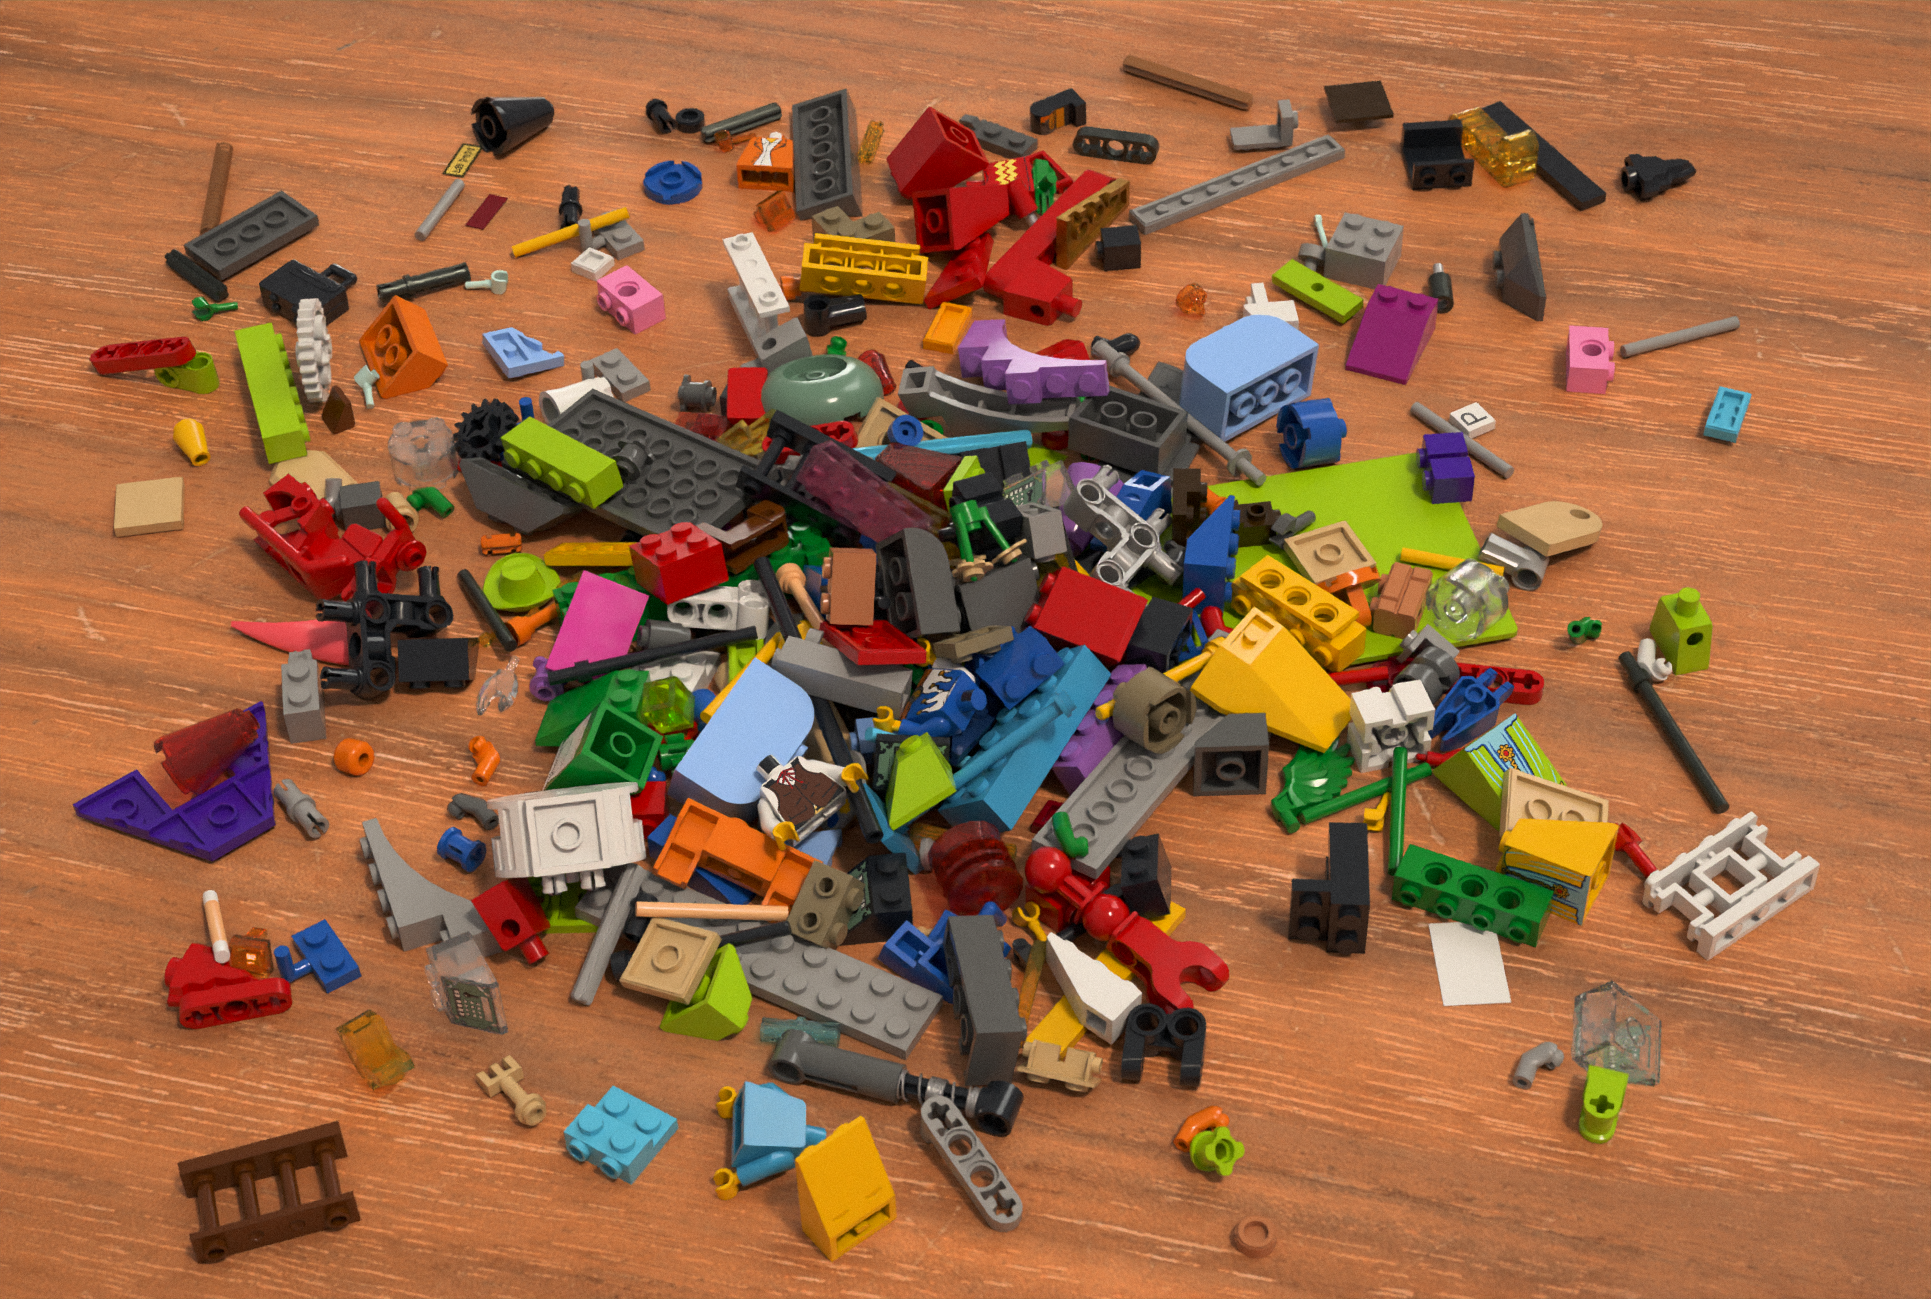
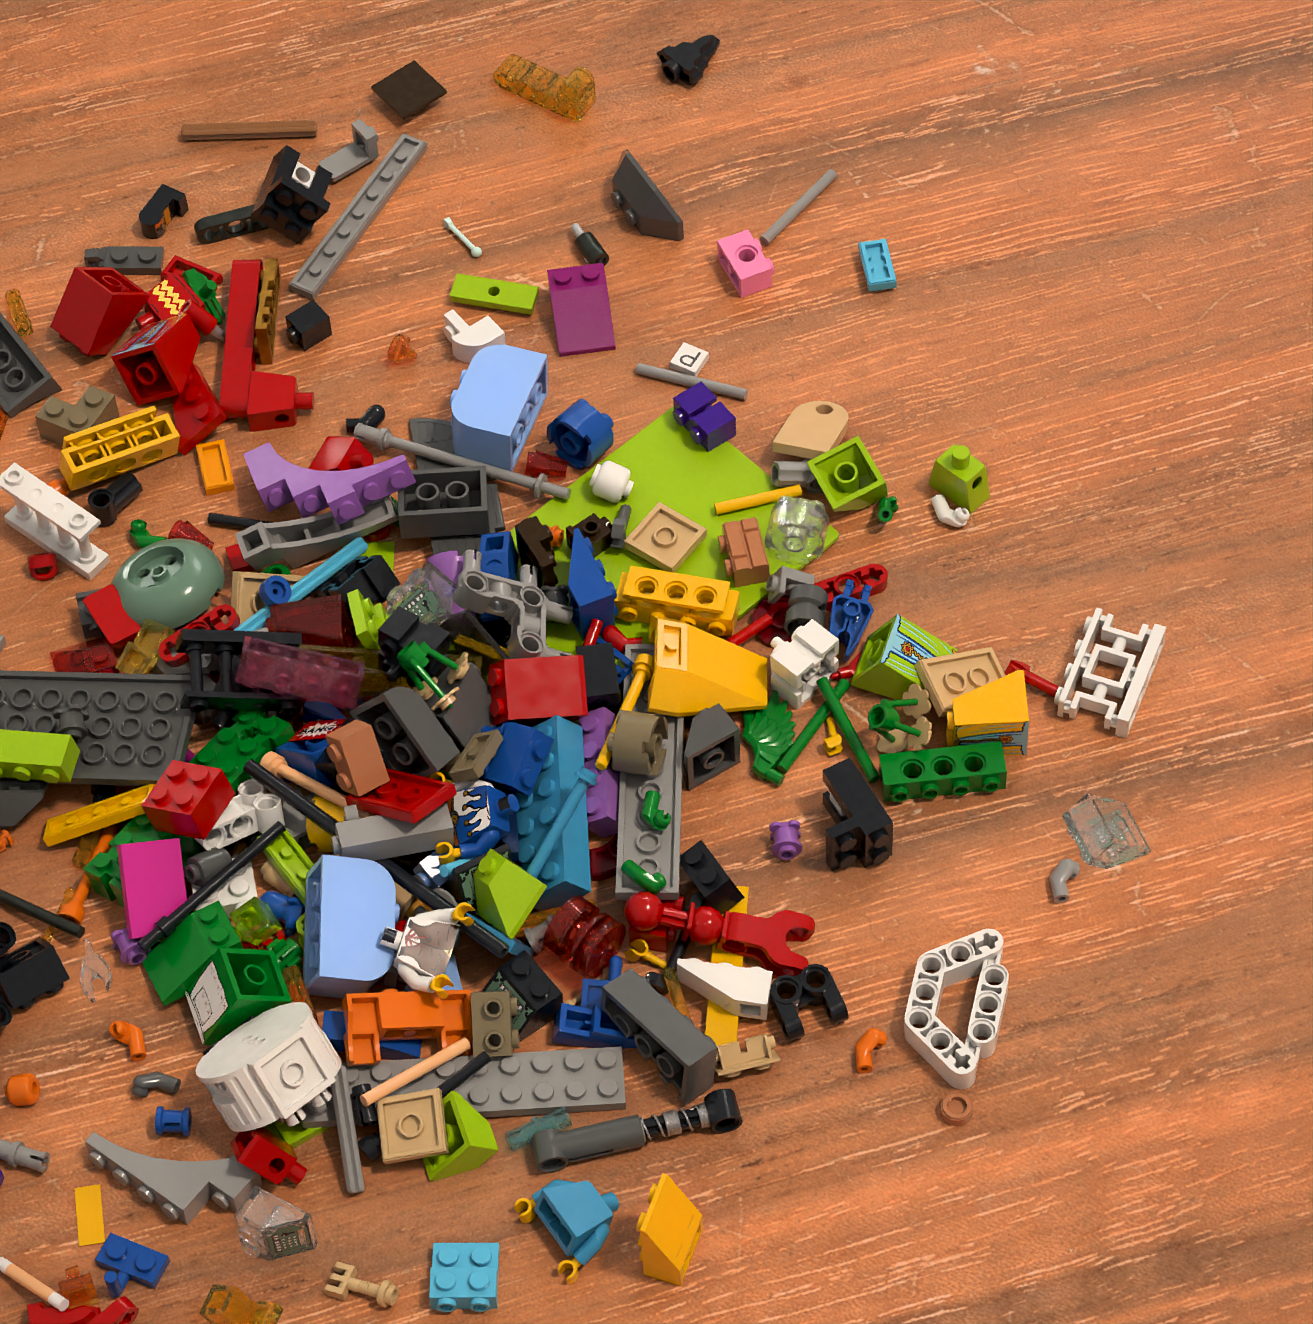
camera: 30 degrees left, 10 degrees up
lime hat [483,553,561,612] -> none
dark grey brick [678,374,717,413] -> none
reddish brown piece [697,500,790,574] -> none
yellow bar [700,632,782,724] -> none
light grey torso [740,317,813,374] -> none
light grey beam [920,1096,1023,1232] -> none
light grey brick [1015,502,1067,562] -> none
lime brick [1189,1126,1245,1176] -> none
light grey tile [1297,243,1326,271] -> none
orange tile [1317,566,1381,627] -> none
light grey brick [1324,212,1404,289] -> none
black panel [1400,119,1474,190] -> none
white sticker [1428,922,1511,1006] -> none
black tile [1476,101,1606,211] -> none
lime piece [1578,1064,1629,1144] -> none
pearl dark grey bar [1618,651,1729,814] -> none
none -> red tile [27,552,58,581]
none -> yellow sticker [74,1184,105,1246]
none -> black brick [251,145,333,244]
none -> clear yellow axle [282,965,316,1019]
none -> clear red cone [525,450,568,478]
none -> white head [589,461,634,503]
none -> green arm [641,790,671,831]
none -> medium lavender brick [769,820,802,860]
none -> lime slope [806,435,888,512]
none -> plant [868,684,932,754]
none -> white piece [904,928,1009,1090]

